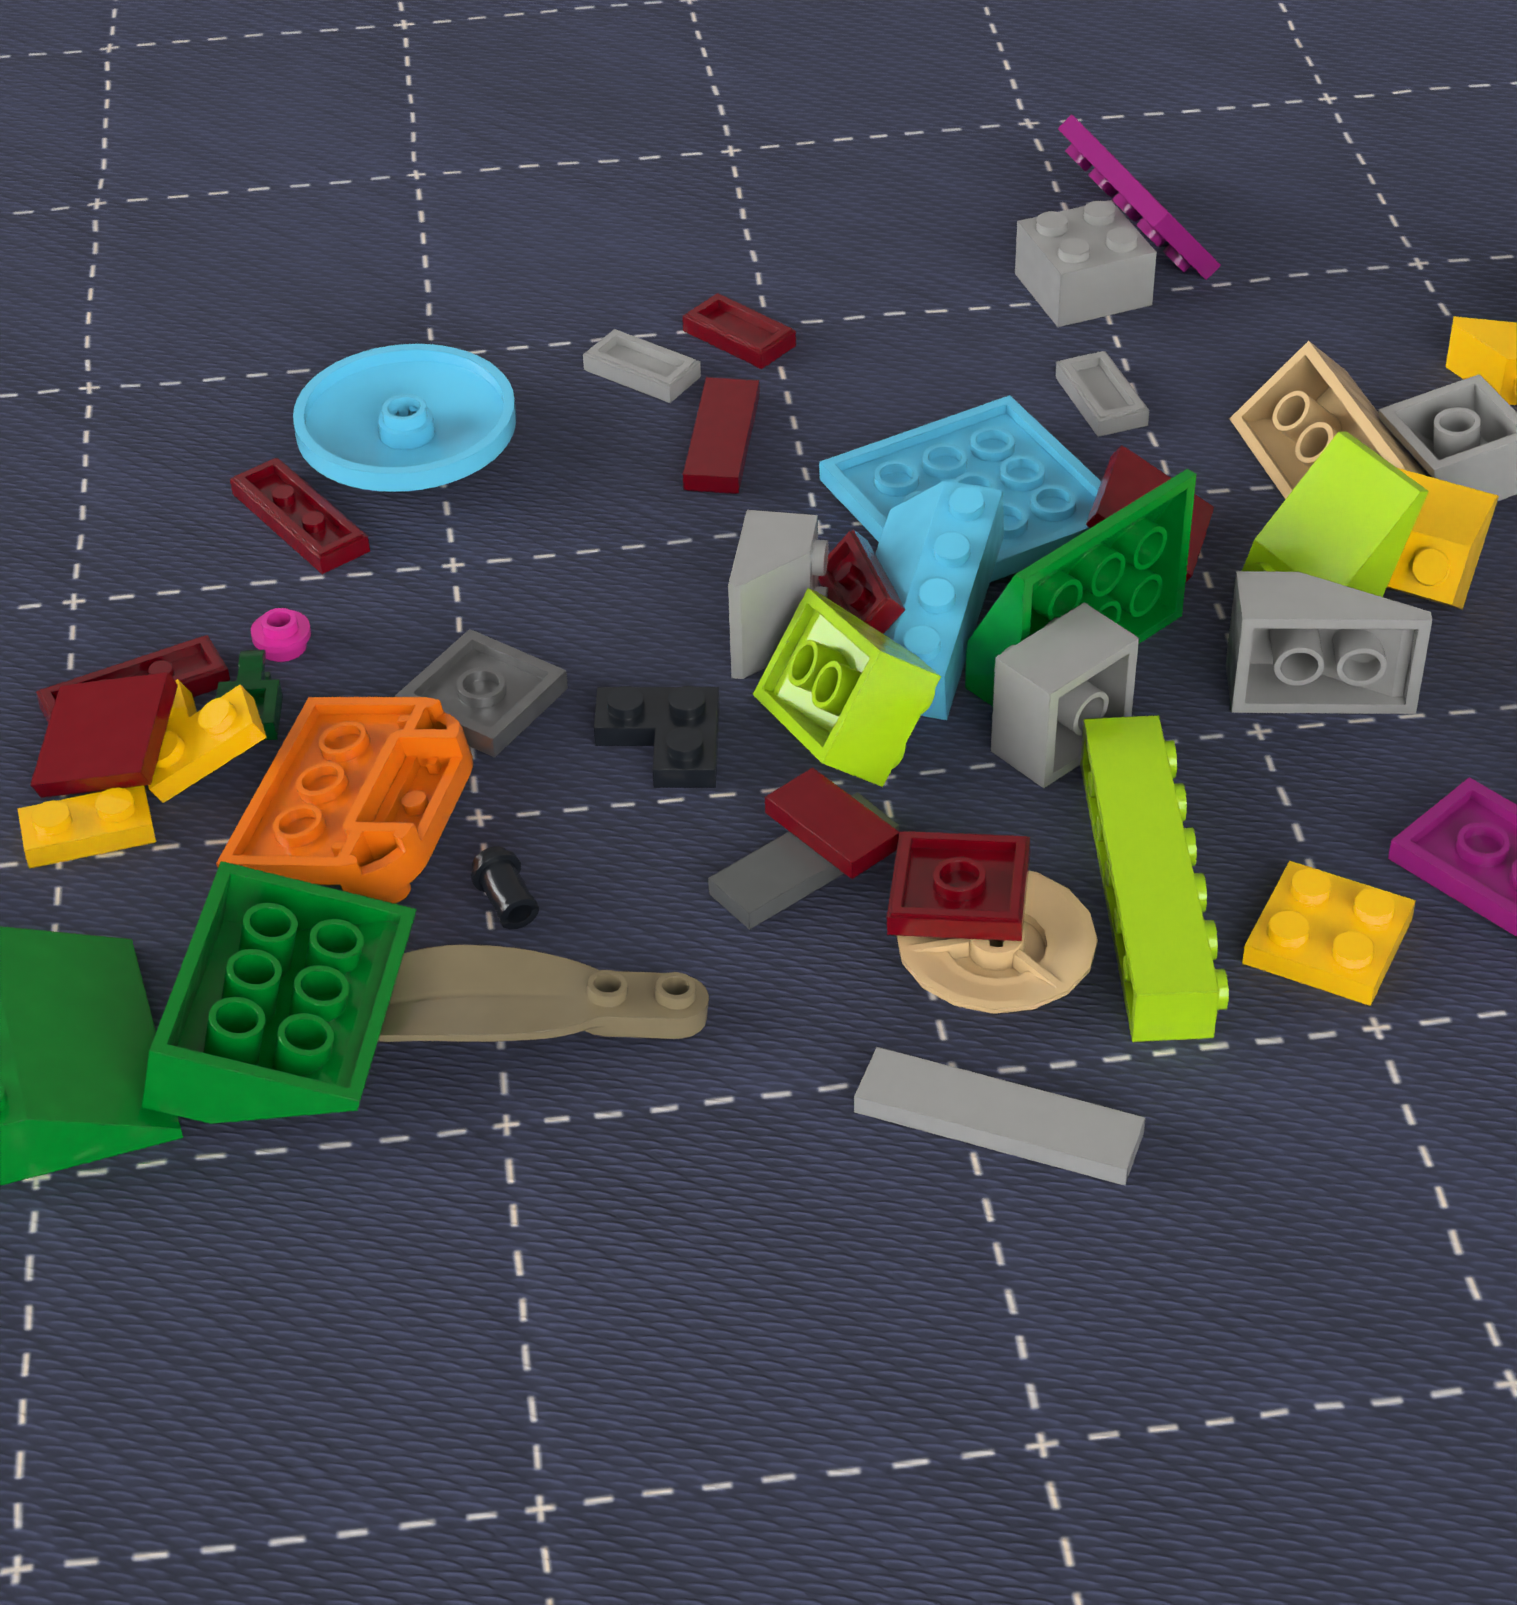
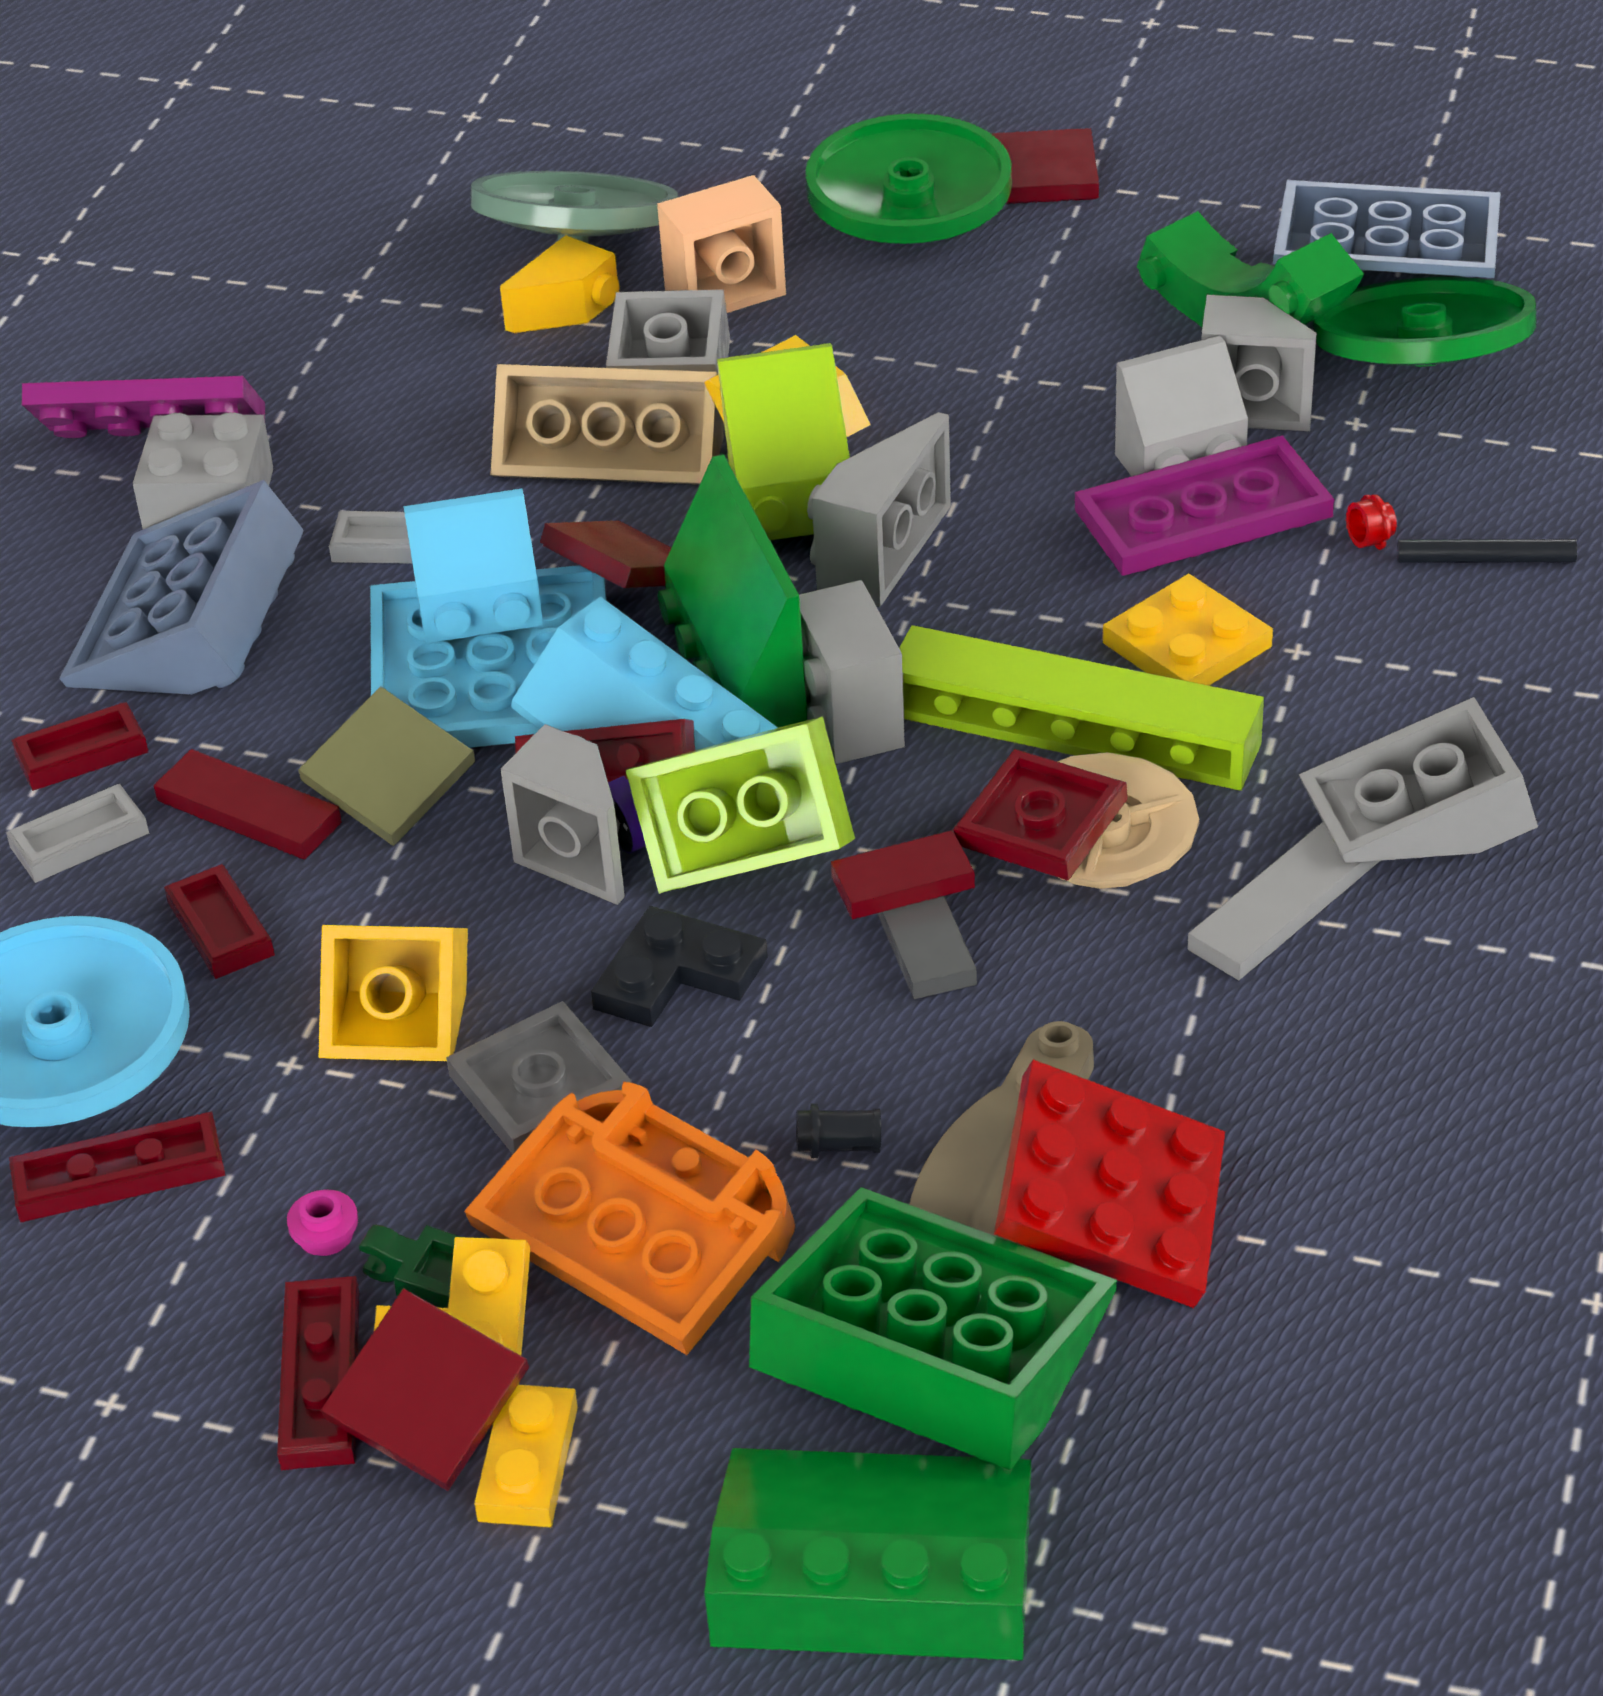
camera: 65 degrees left, 0 degrees up
none -> sand blue slope [59,480,304,695]
none -> dark red tile [164,864,275,979]
none -> olive tile [298,686,475,846]
none -> yellow slope [319,925,468,1061]
none -> medium azure slope [403,489,543,644]
none -> red plate [994,1059,1225,1308]
none -> light grey slope [1299,697,1538,863]

